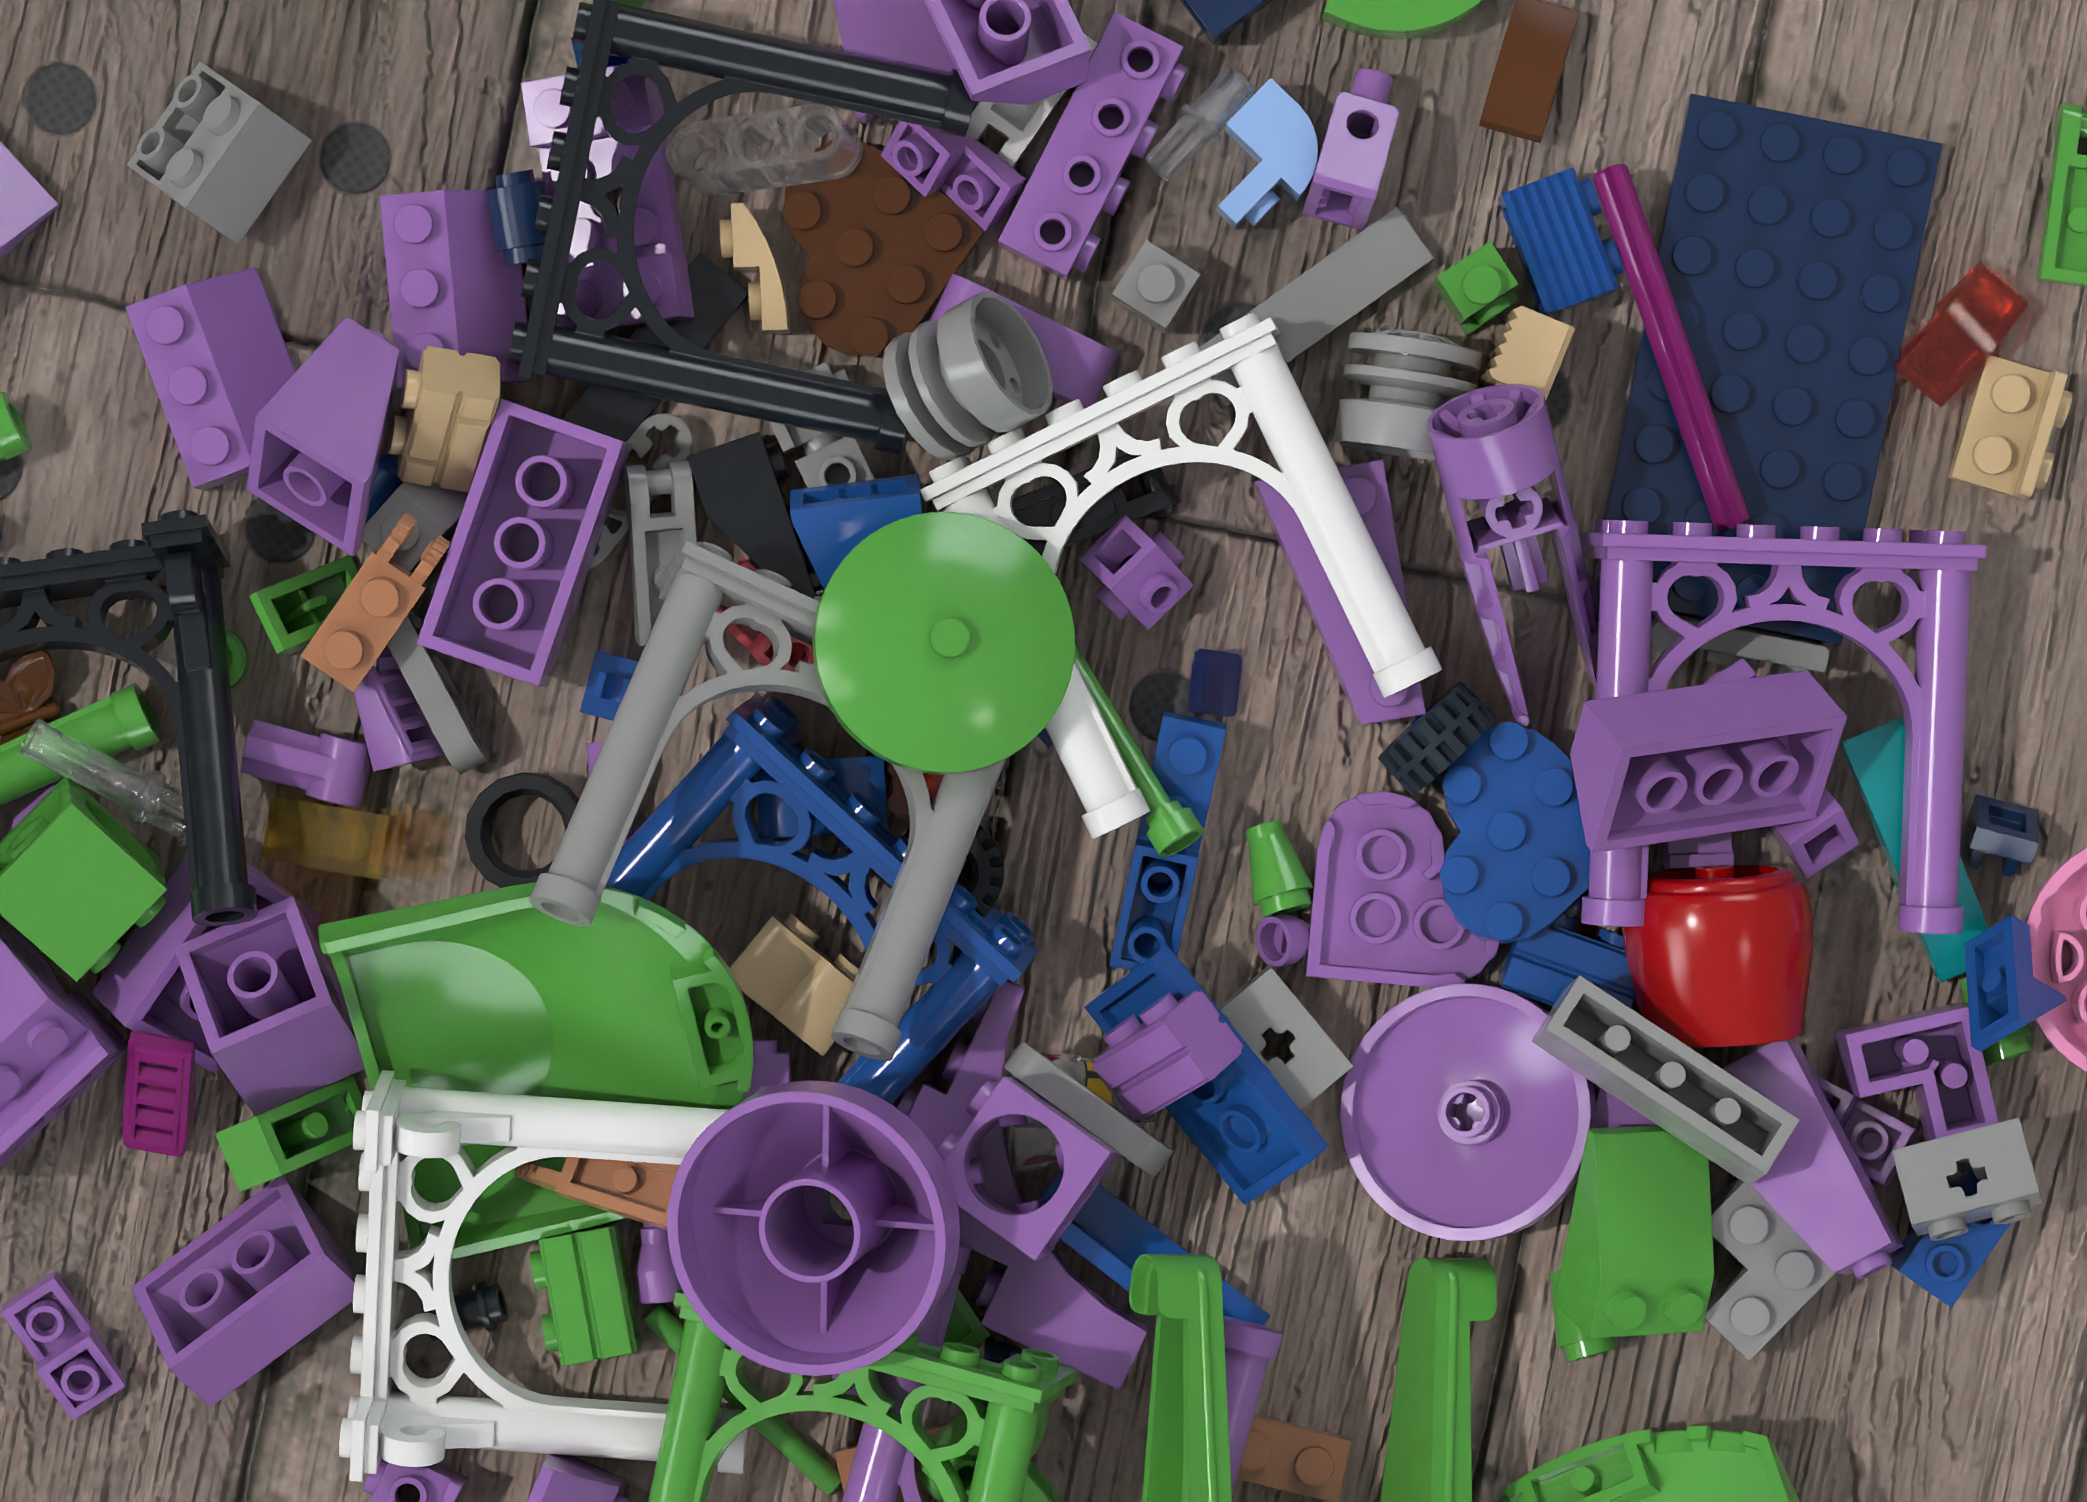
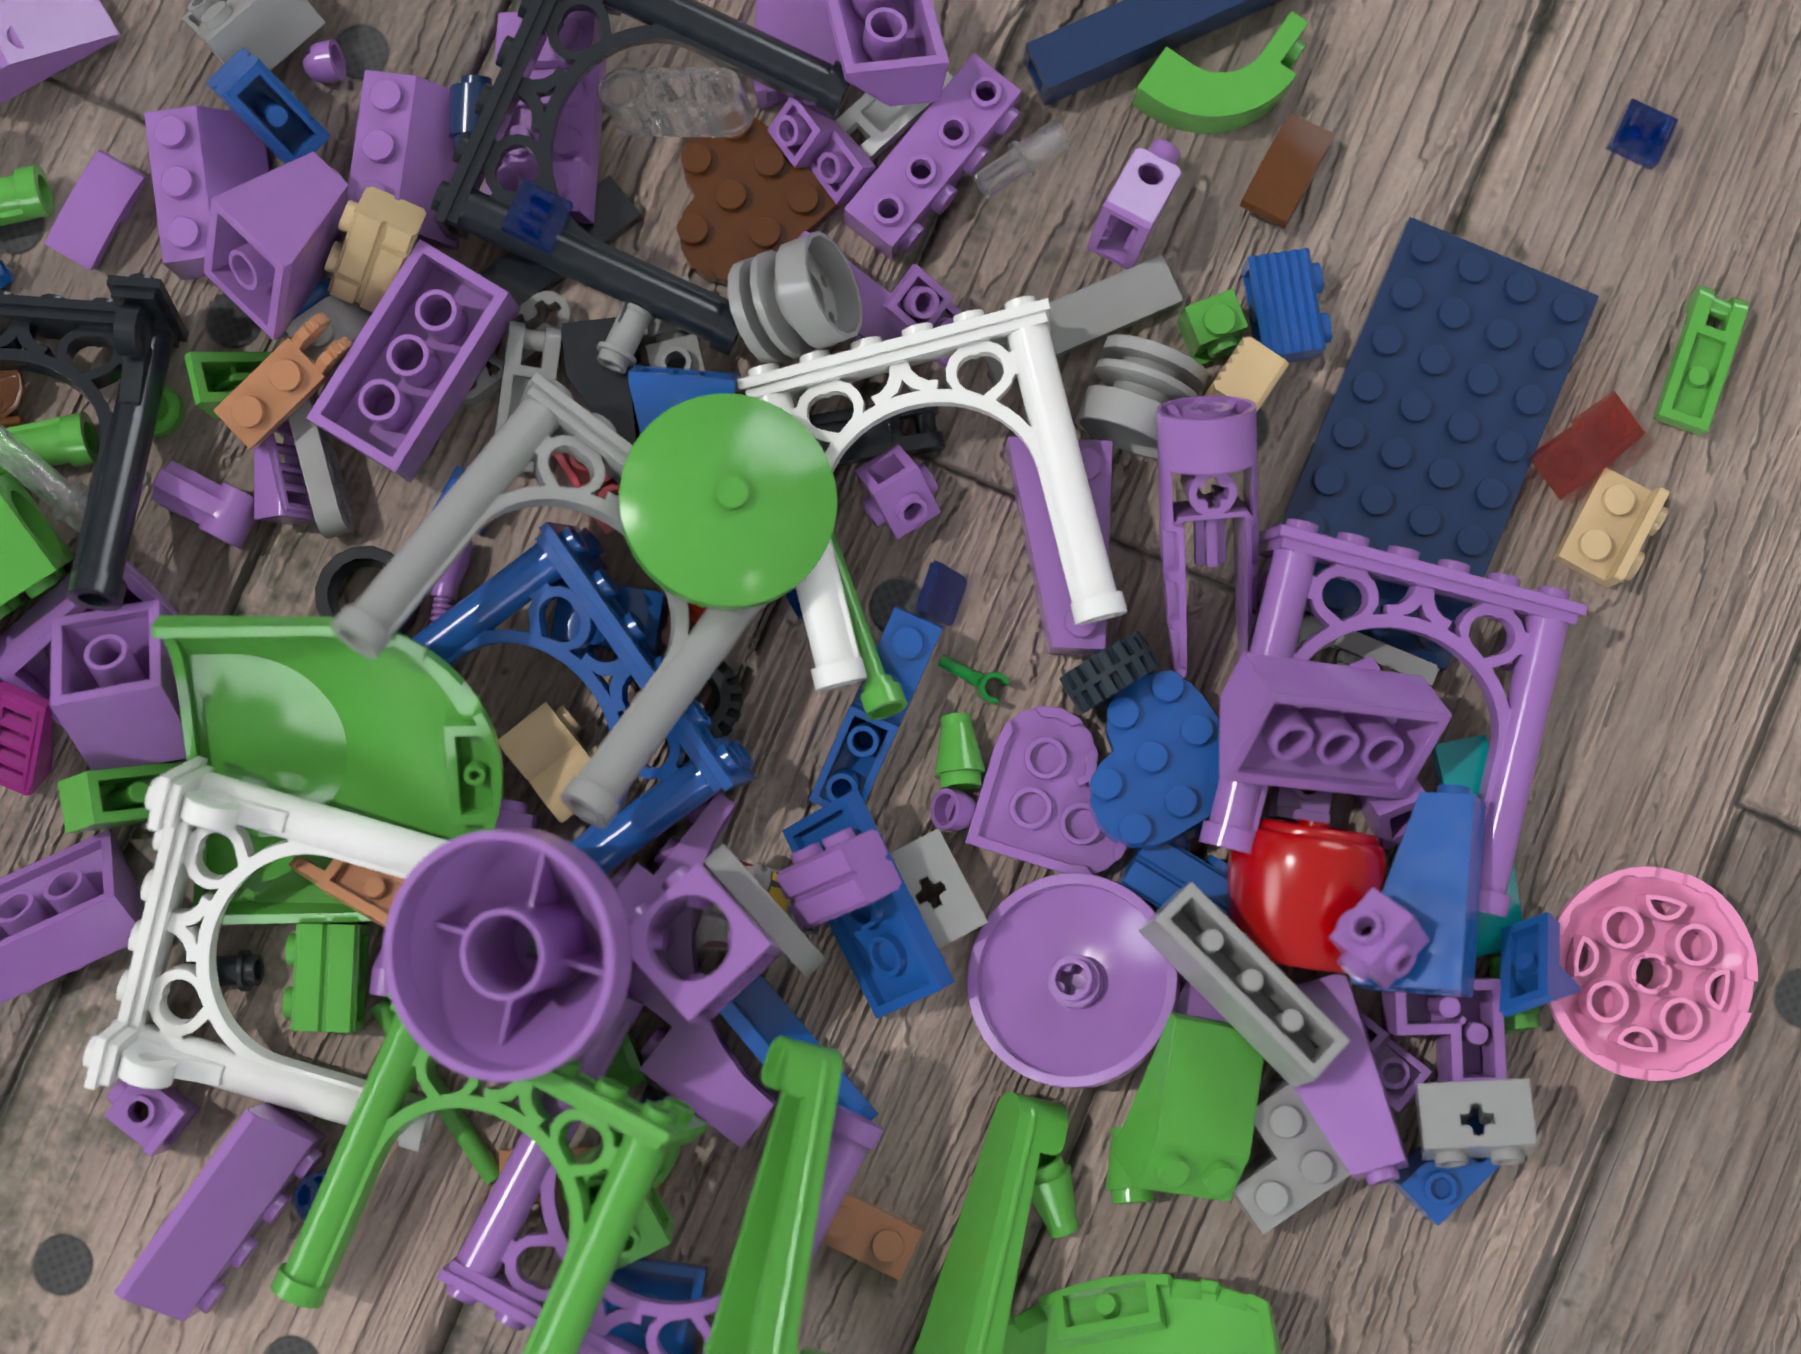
camera: 10 degrees right, 5 degrees down
clear yellow slope [261,794,398,879] -> none
tan slope [720,203,791,335] -> none
light grey brick [1111,240,1201,334] -> none
light blue brick [1217,78,1318,229] -> none
magenta axle [1593,163,1749,532] -> none
dark blue tile [1968,794,2039,877] -> none
none -> medium lavender slope [44,150,147,271]
none -> blue brick [206,48,330,164]
none -> medium lavender hinge [303,39,346,83]
none -> clear blue tile [501,179,574,255]
none -> light grey pin [596,302,653,374]
none -> medium lavender slope [883,264,962,368]
none -> green hand [938,655,1010,703]
none -> bright green cone [1031,1153,1080,1238]
none -> medium lavender brick [1329,887,1429,990]
none -> blue slope [1351,784,1486,998]

